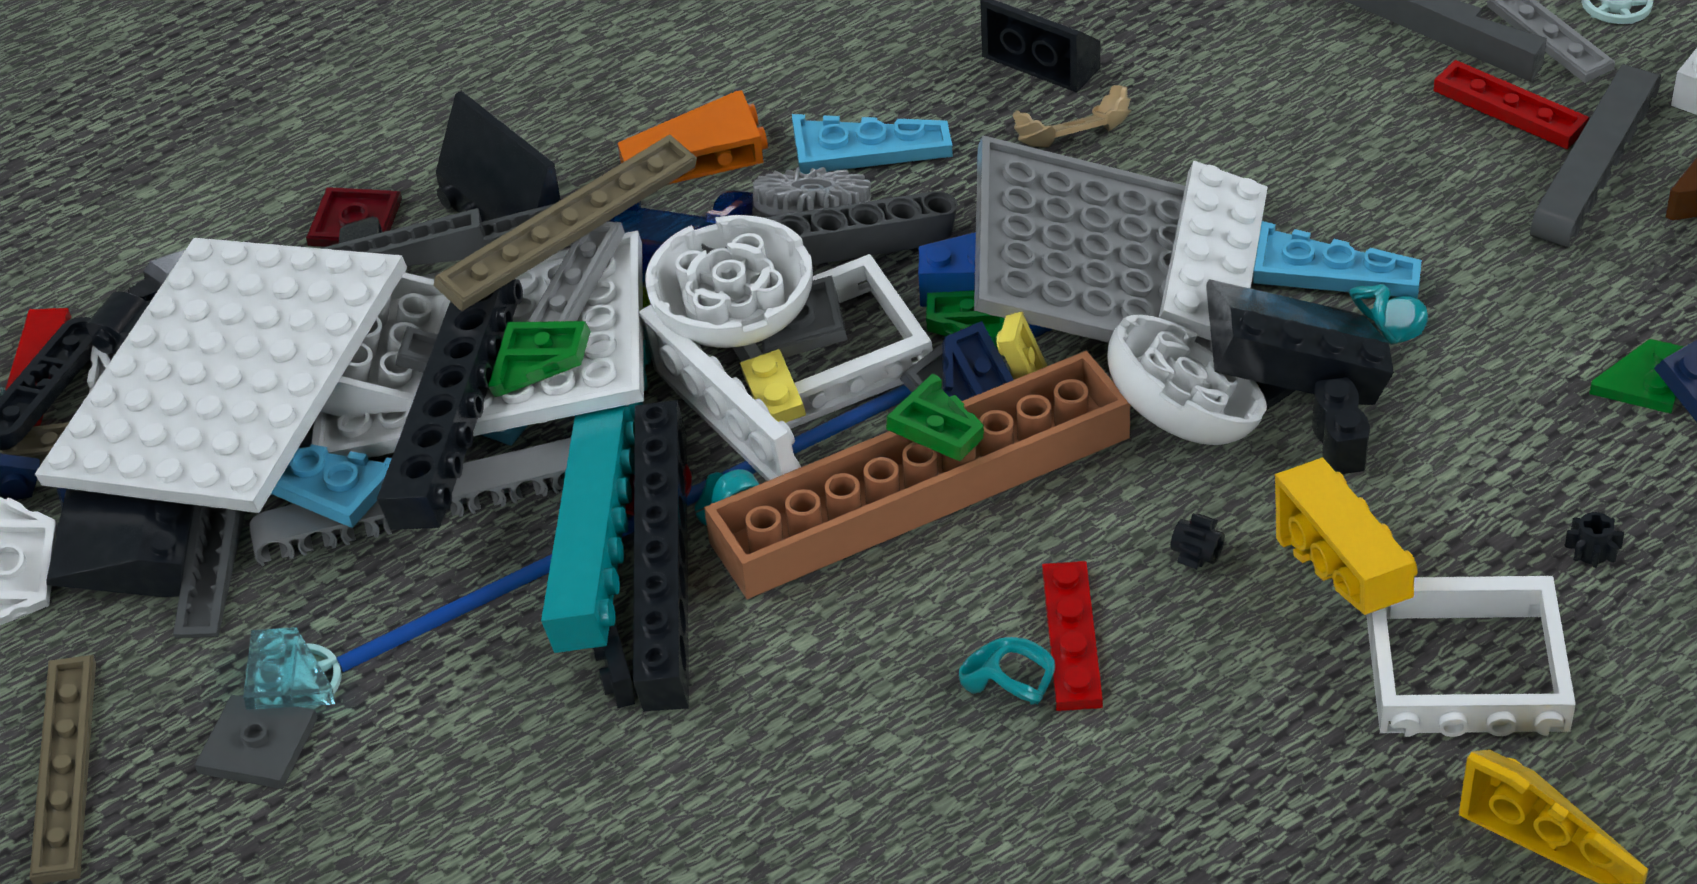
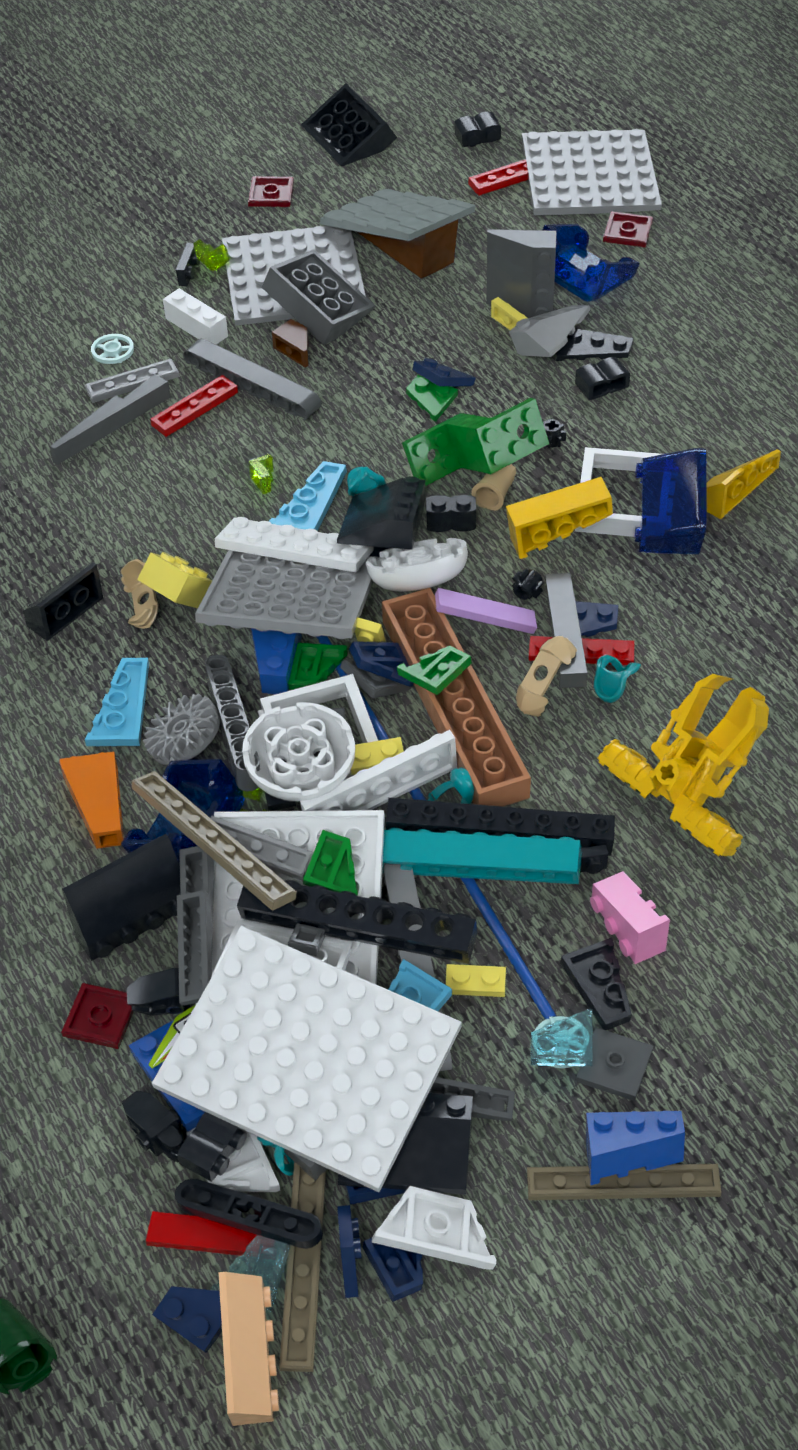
camera: 85 degrees left, 5 degrees up
none -> light yellow brick [137,552,212,608]
none -> clear neon green bracket [249,454,274,495]
none -> green bracket [402,398,549,486]
none -> lavender tile [435,588,537,634]
none -> light yellow plate [446,964,506,997]
none -> tan plant [471,464,516,511]
none -> tan piece [516,636,577,716]
none -> slope [545,573,587,688]
none -> black wing [560,937,632,1030]
none -> dark blue wing [575,601,619,637]
none -> blue wedge [586,1111,685,1185]
none -> bright pink wedge [590,871,670,964]
none -> yellow piece [597,674,769,856]
none -> clear blue windscreen [634,448,707,555]

